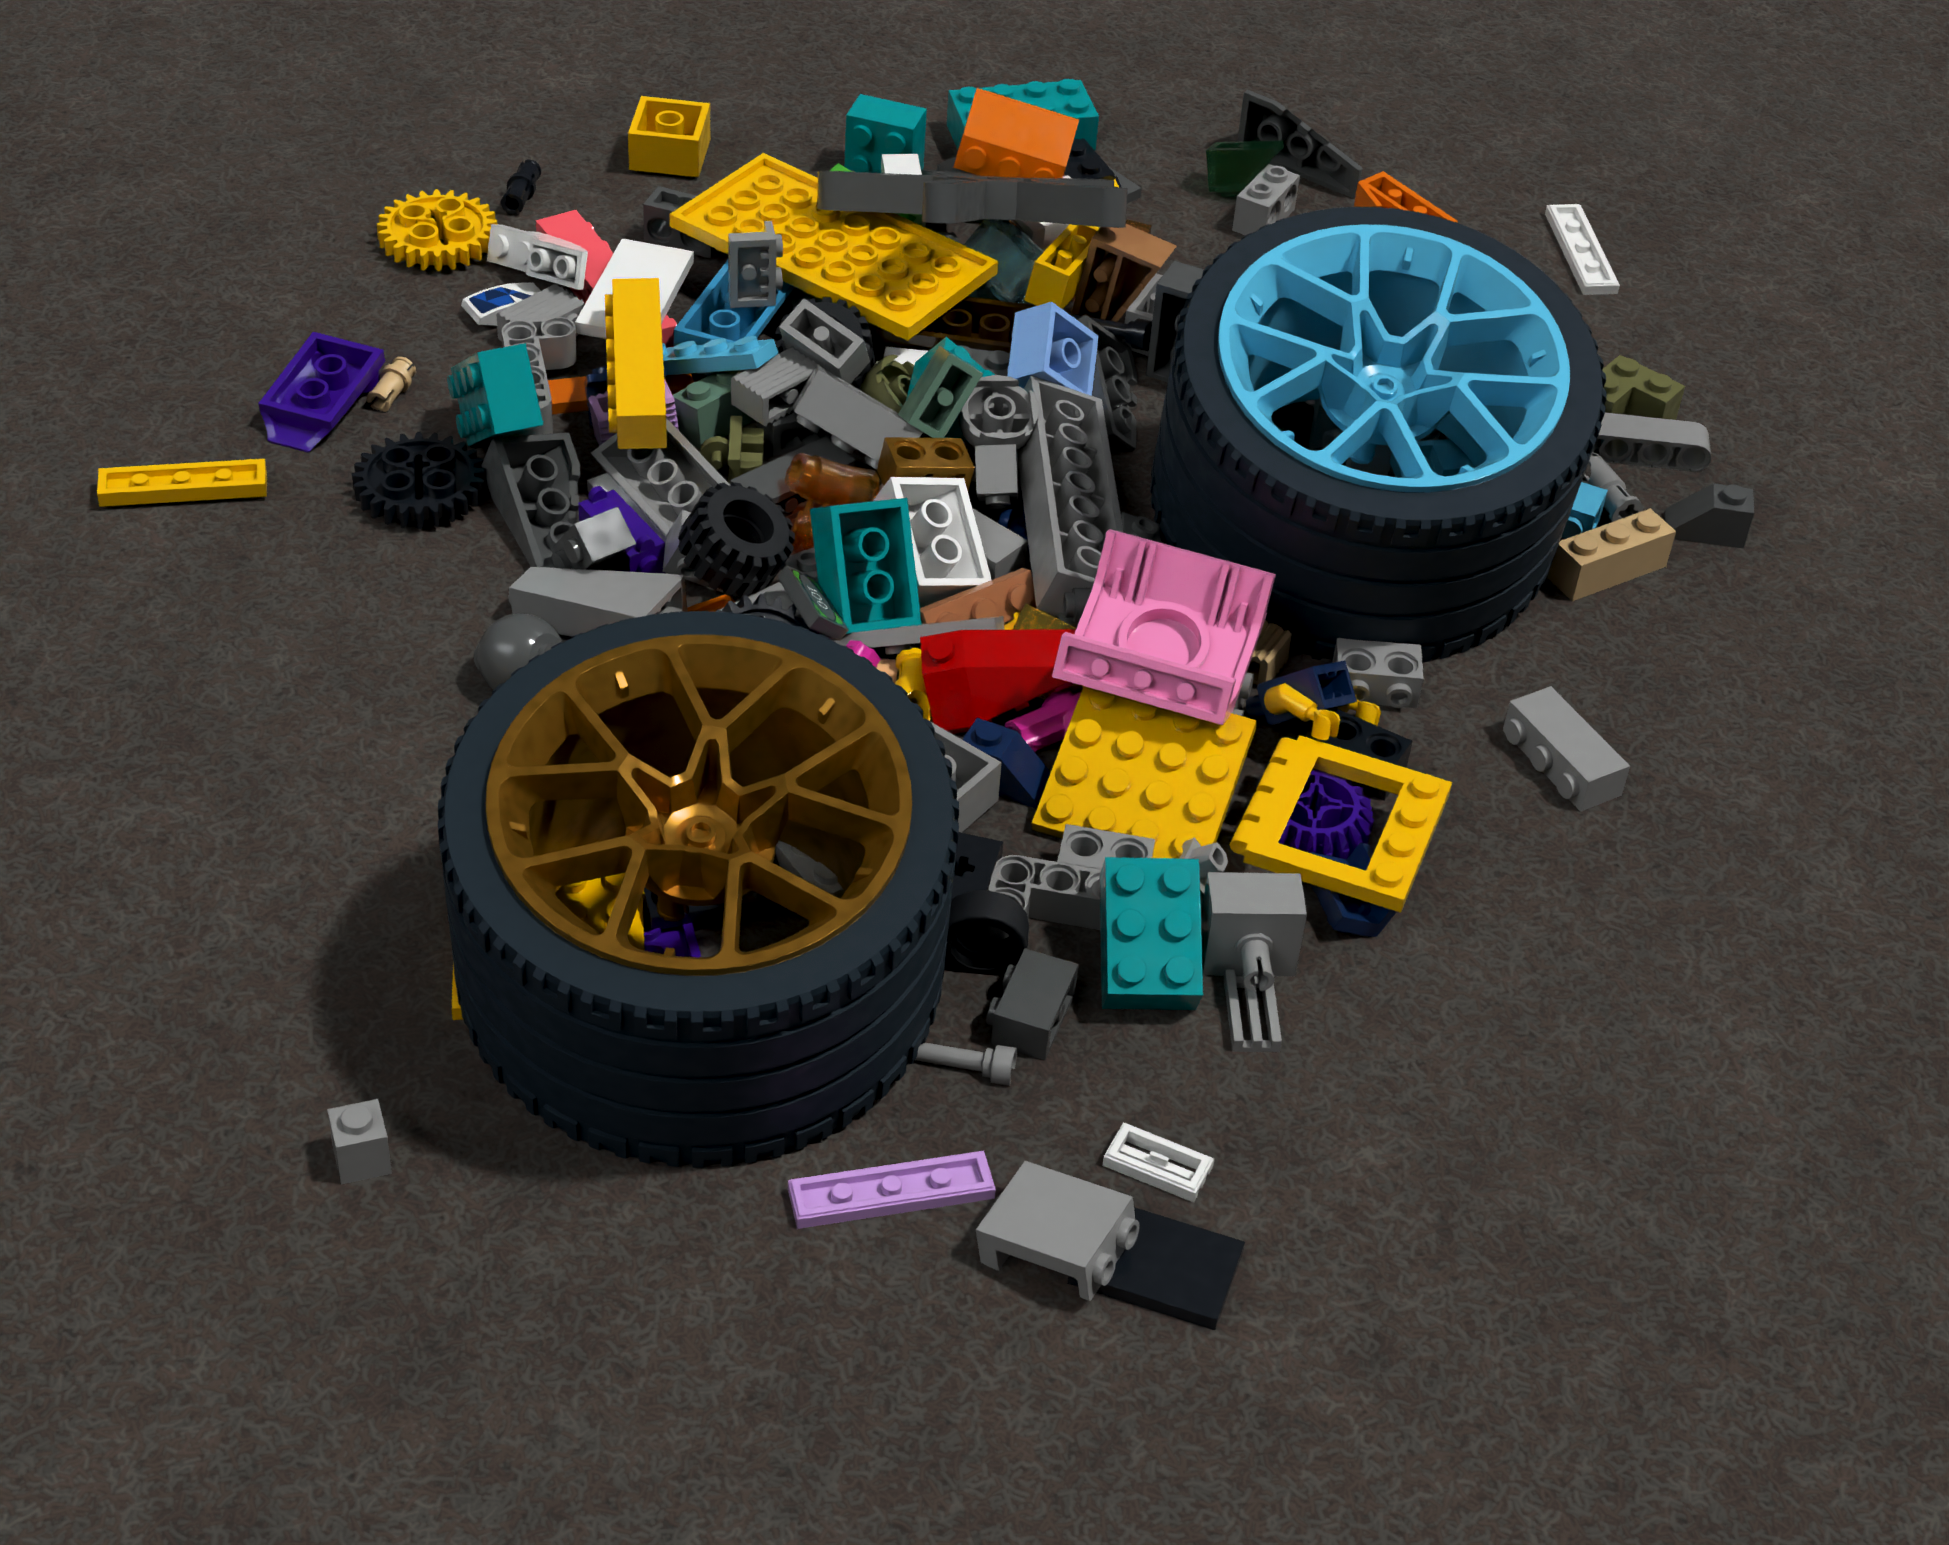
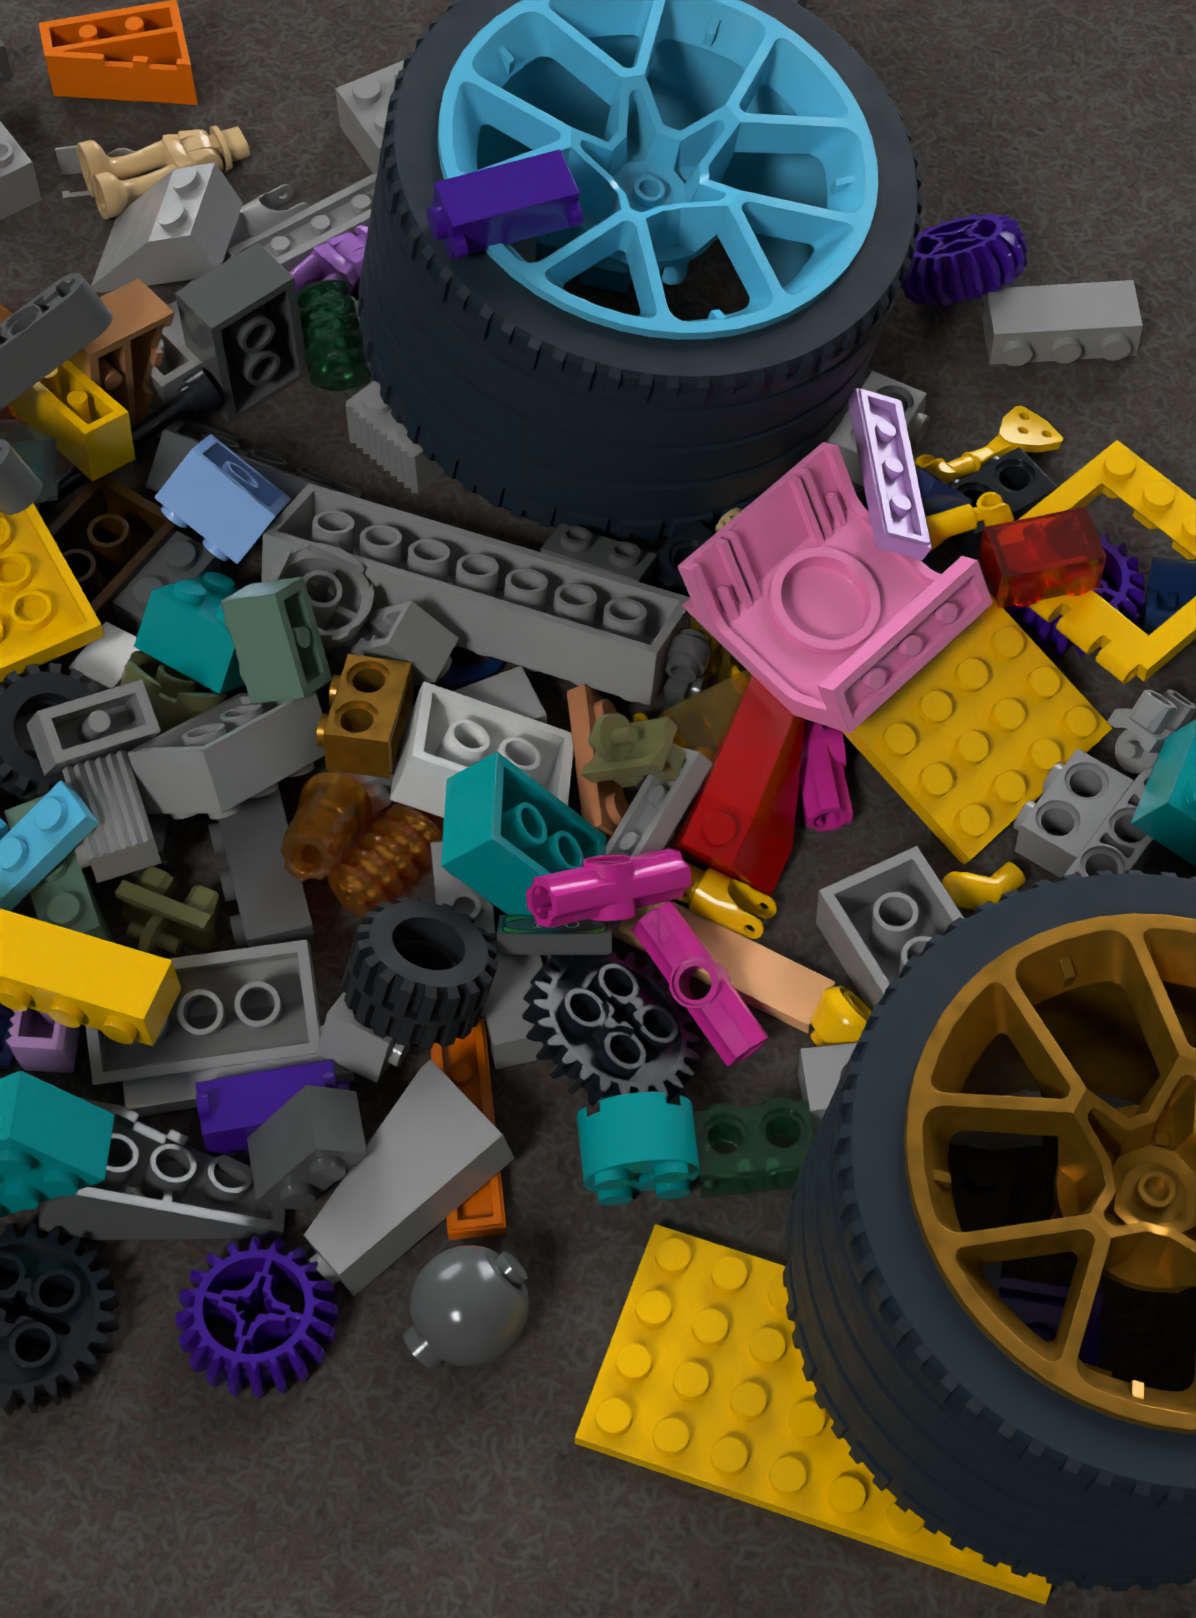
camera: 60 degrees left, 15 degrees up
dark blue slope [962,718,1051,809] -> none
none -> dark purple gear [175,1236,339,1399]
none -> dark purple brick [427,149,584,260]
none -> dark pink piece [526,849,691,928]
none -> olive hips [581,713,686,788]
none -> lavender tile [848,388,932,560]
none -> dark purple gear [901,213,1028,306]
none -> yellow piece [933,406,1063,484]
none -> yellow arm [941,862,1026,911]
none -> clear red brick [979,506,1106,608]

